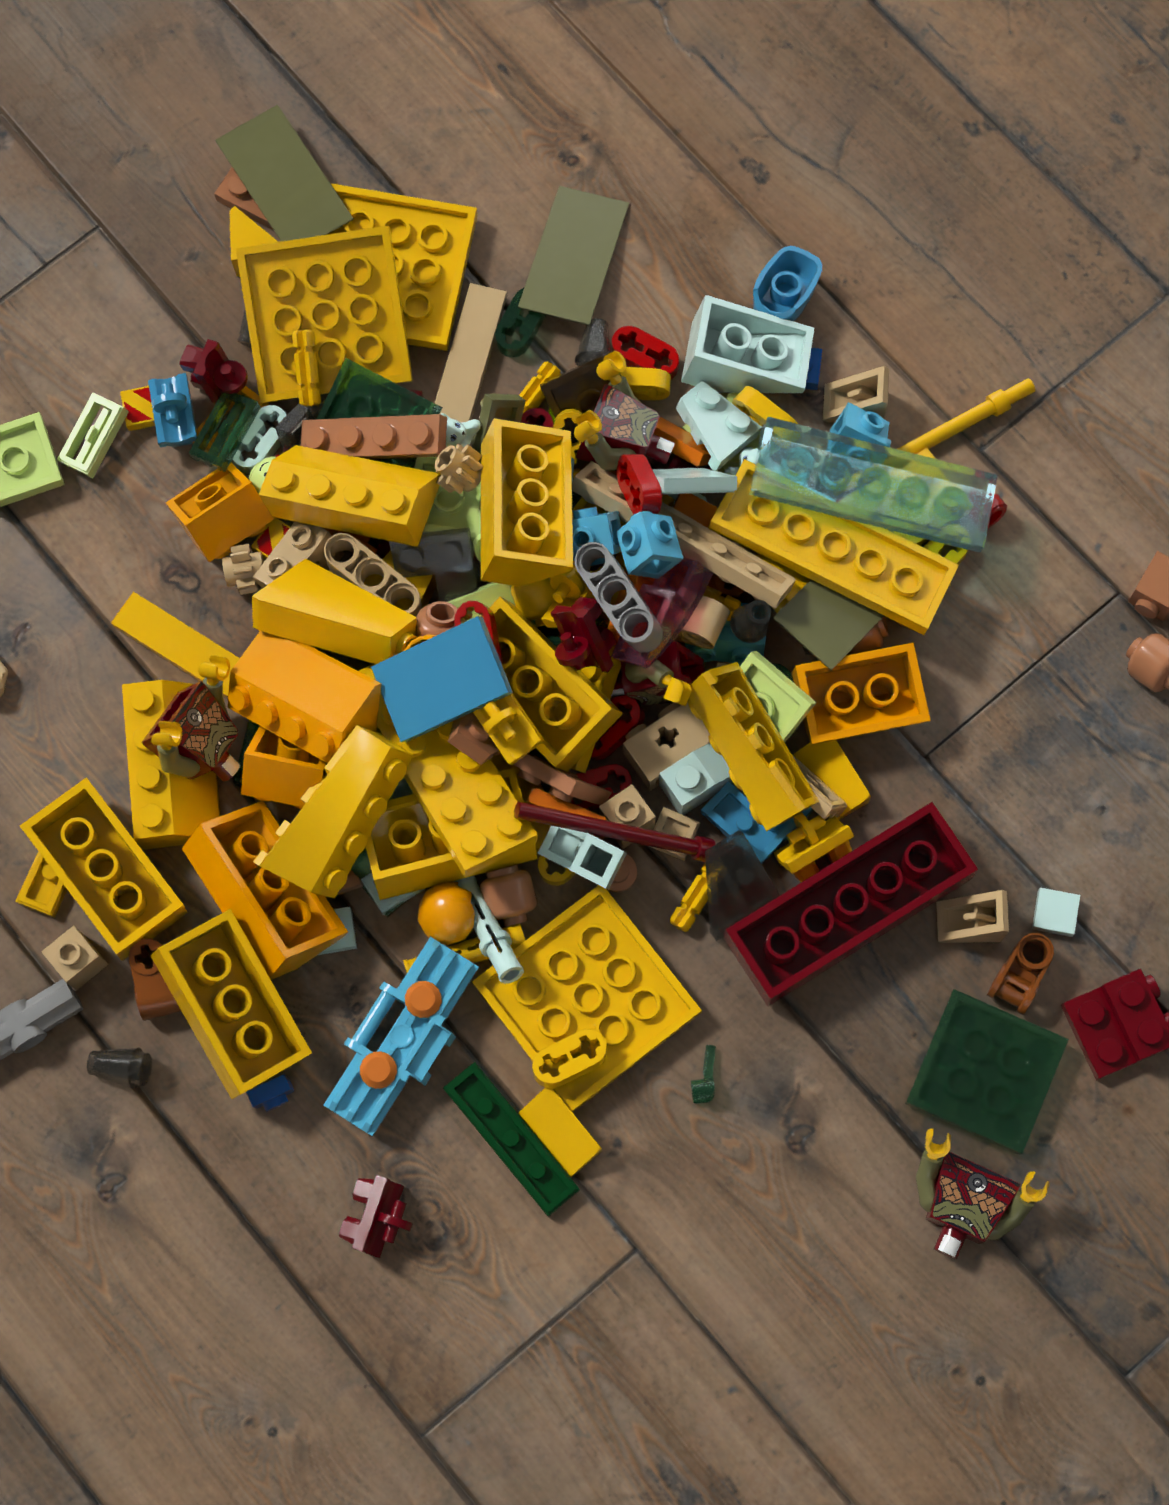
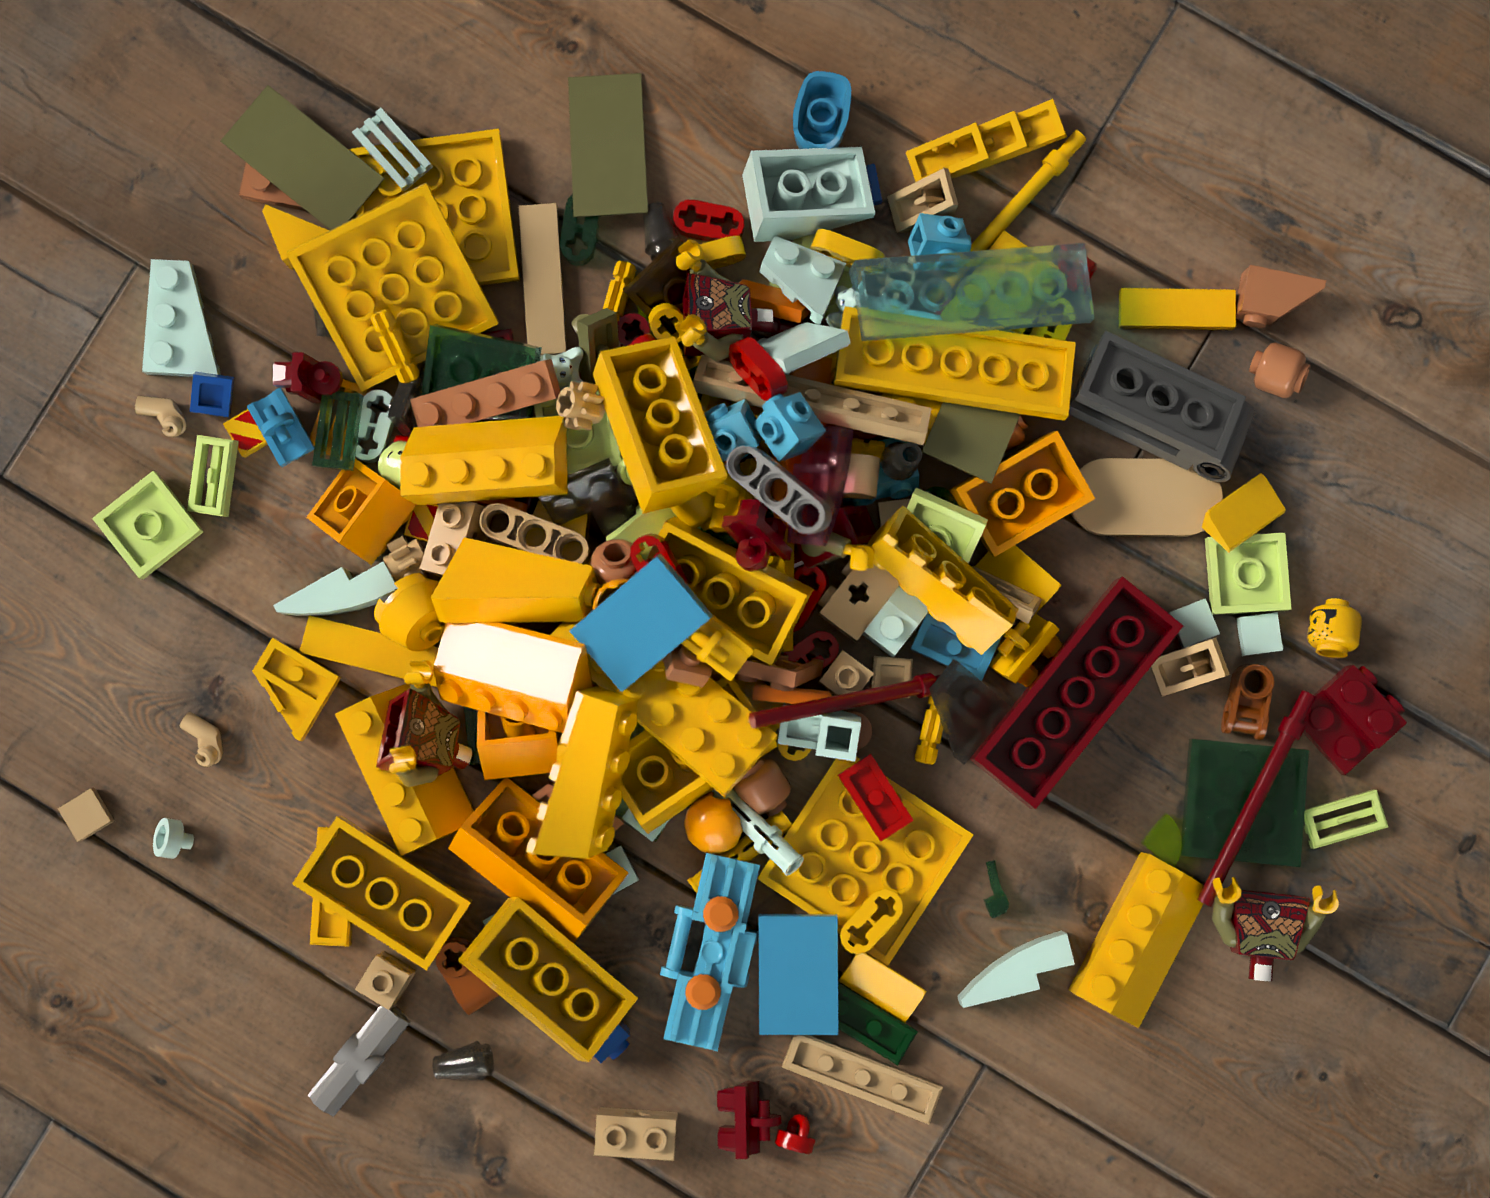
camera: 20 degrees left, 10 degrees up
none -> tan arm [135,396,187,438]
none -> light aqua wing [142,259,221,377]
none -> blue plate [190,372,234,417]
none -> yellow wing [252,638,341,742]
none -> light aqua slope [273,561,398,617]
none -> light aqua tile [352,108,432,192]
none -> yellow cone [374,573,446,651]
none -> tan brick [594,1107,678,1161]
none -> dark azure tile [759,914,839,1035]
none -> red tile [774,1114,816,1155]
none -> tan tile [782,1035,943,1124]
none -> red plate [837,754,914,842]
none -> yellow slope [906,99,1067,182]
none -> light aqua slope [958,931,1075,1008]
none -> yellow slope [1068,852,1204,1028]
none -> dark grey hinge [1069,331,1255,482]
none -> tan tile [1070,458,1223,537]
none -> yellow tile [1119,288,1236,330]
none -> clear neon green tile [1141,813,1182,867]
none -> light aqua tile [1169,598,1220,649]
none -> dark red bar [1197,690,1316,907]
none -> yellow slope [1202,473,1286,553]
none -> yellowish green plate [1205,533,1292,615]
none -> yellowish green tile [1299,790,1388,849]
none -> yellow head [1307,598,1362,658]

